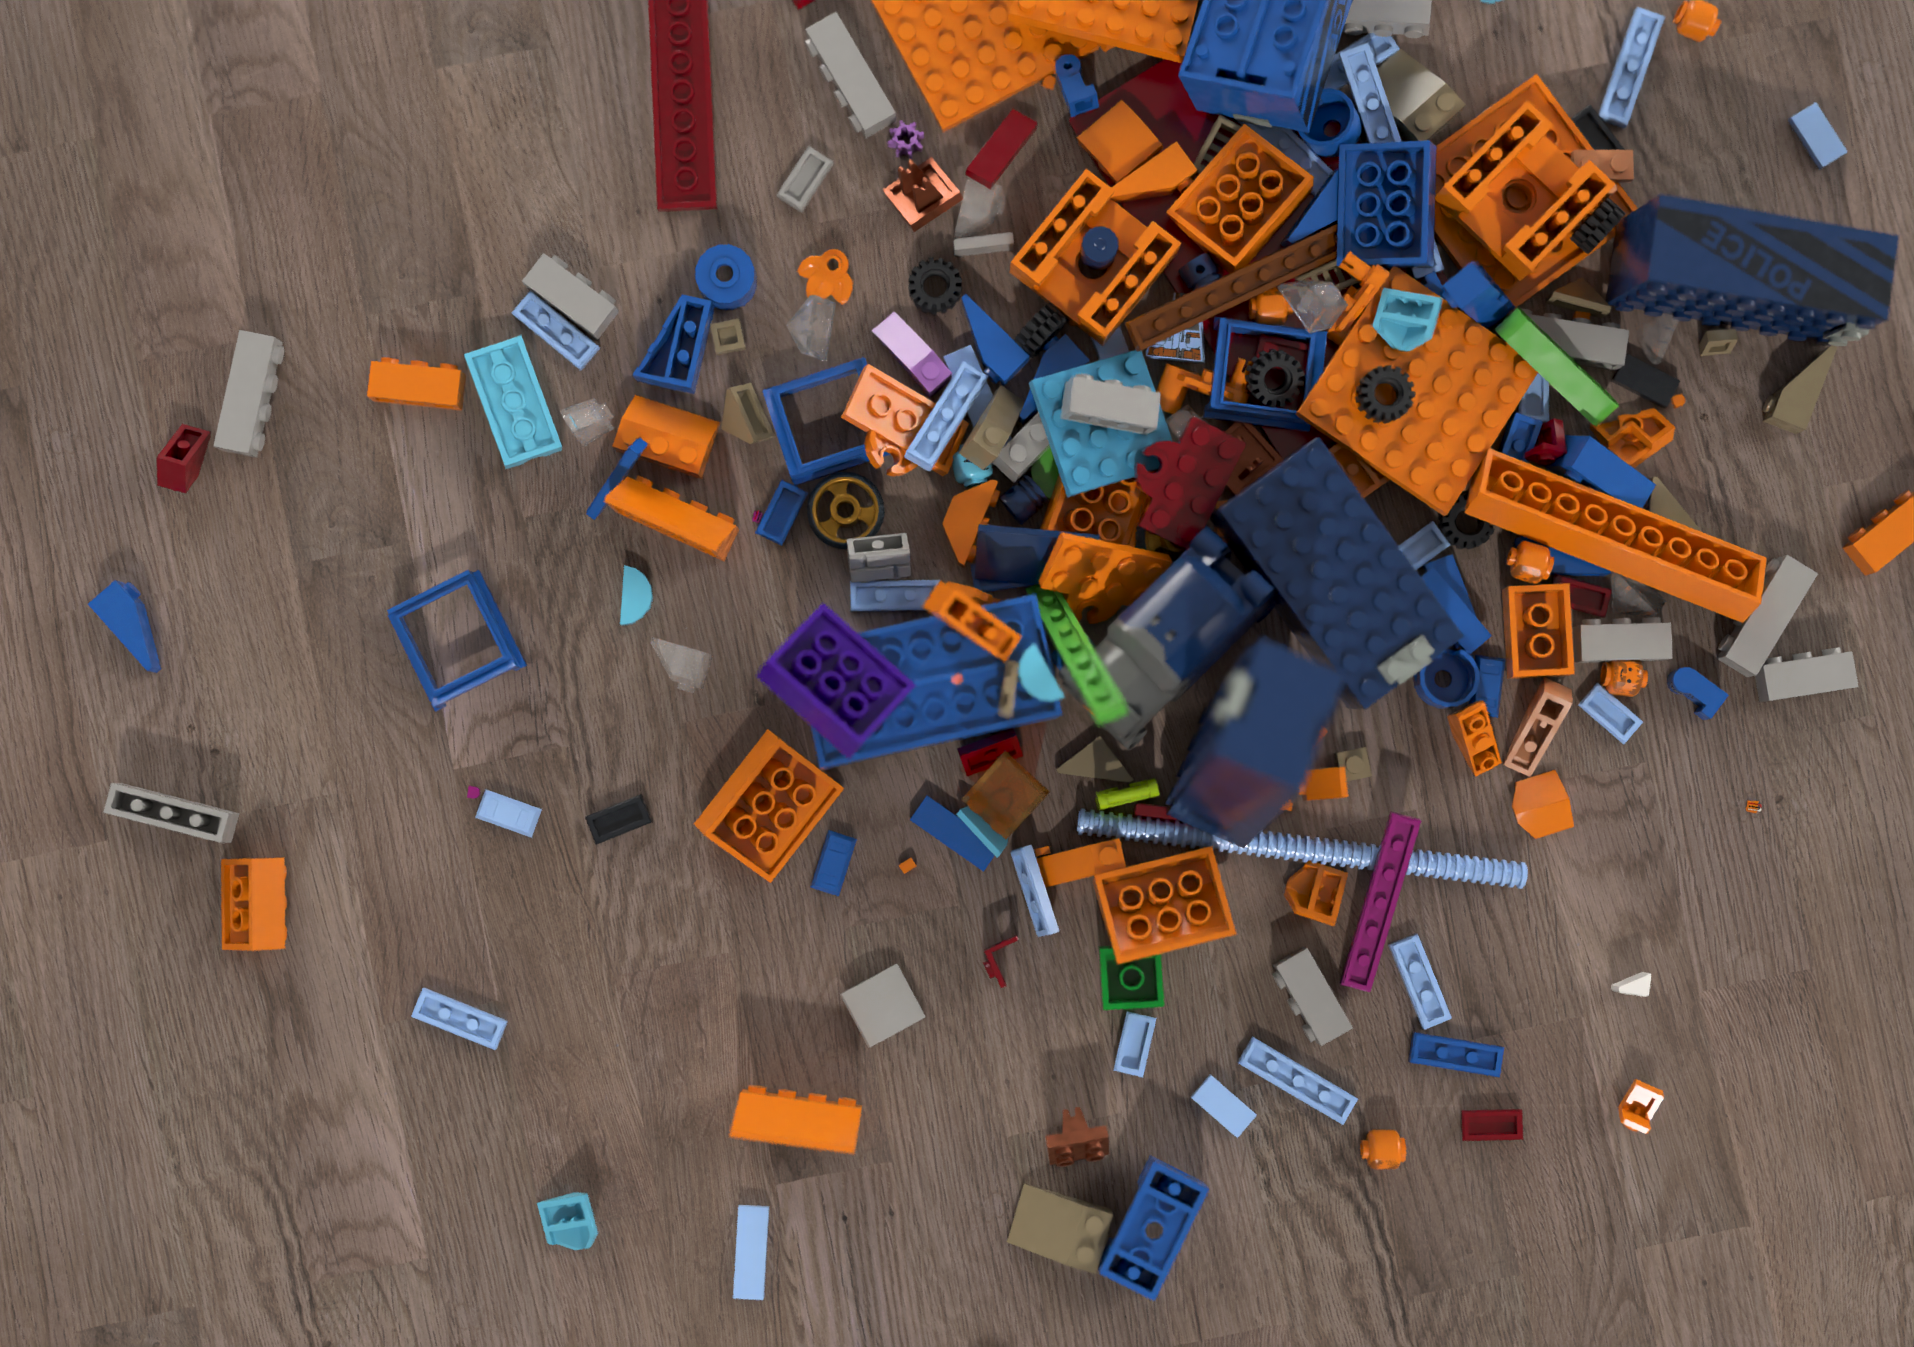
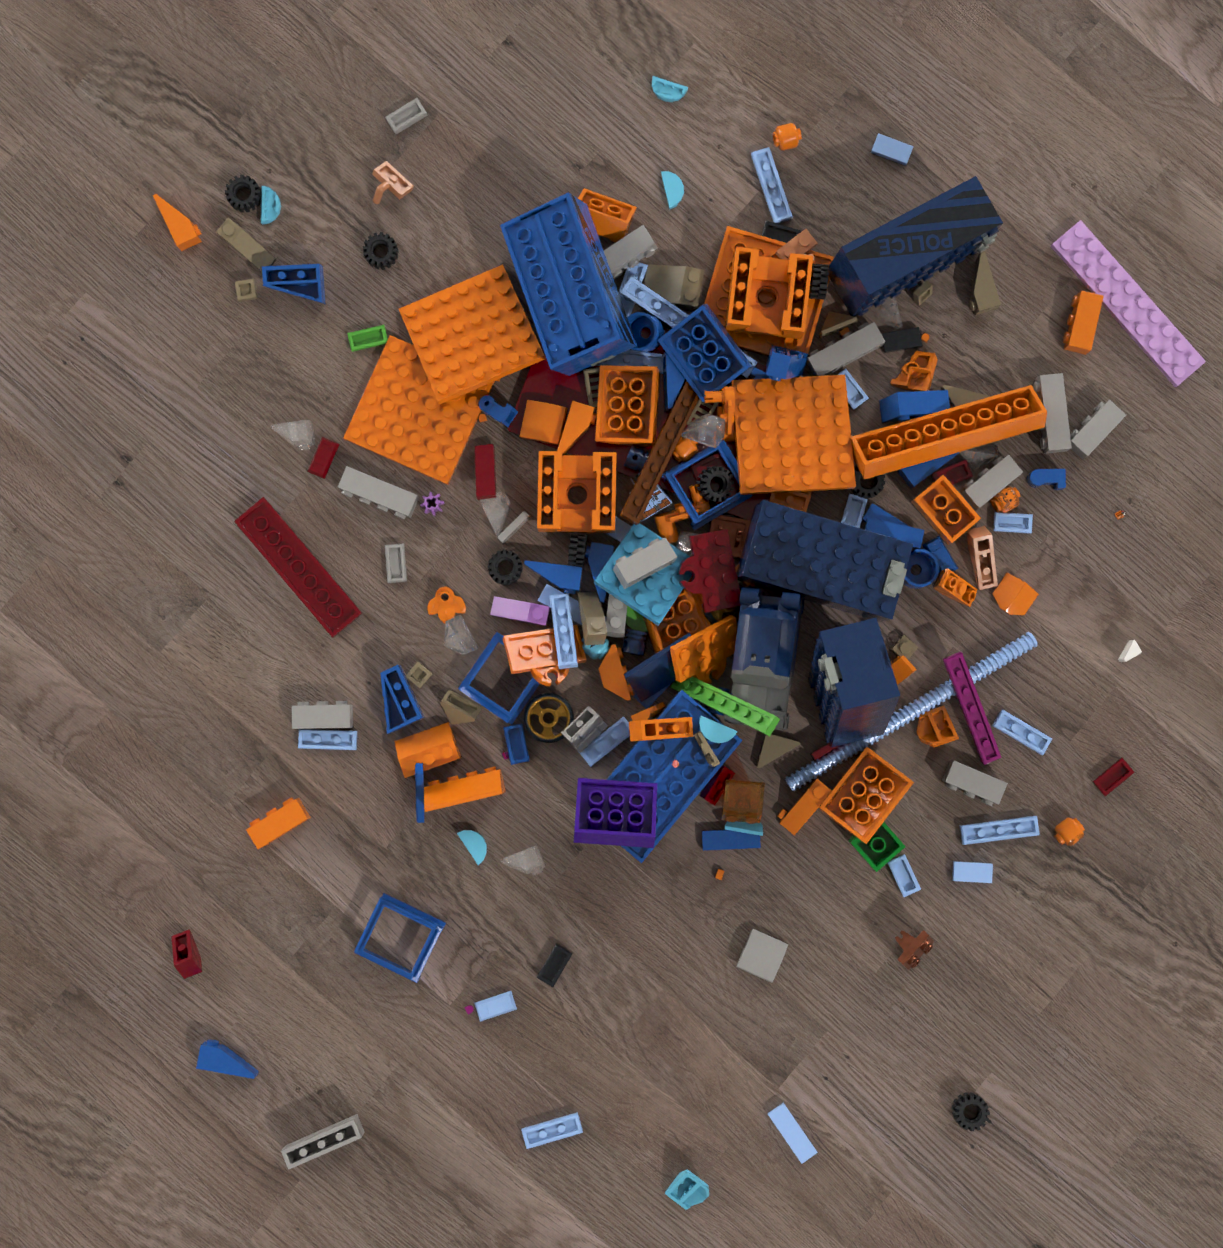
camera: 40 degrees left, 0 degrees up
light grey brick [214,330,284,458] -> none
orange slope [221,858,287,951] -> none
medium azure gear [464,336,563,469] -> none
clear slope [559,398,615,446] -> none
orange slope [694,729,844,883] -> none
blue piece [695,244,757,310] -> none
orange slope [730,1085,862,1154] -> none
blue tile [810,830,857,896] -> none
copper plate [883,157,963,232] -> none
dark red bracket [983,935,1019,988] -> none
dark tan slope [1007,1183,1113,1274] -> none
light blue tile [1010,845,1059,937] -> none
dark blue piece [1080,227,1118,270] -> none
lime plate [1095,778,1159,810] -> none
blue plate [1098,1155,1209,1301] -> none
black tyre [1355,365,1416,424] -> none
medium azure slope [1372,288,1443,351] -> none
blue tile [1408,1032,1504,1077] -> none
bright green beam [1495,307,1619,427] -> none
blue plate [1498,412,1543,463] -> none
orange head [1506,541,1554,584] -> none
dark red bracket [1524,418,1567,465] -> none
orange bracket [1618,1079,1664,1134] -> none

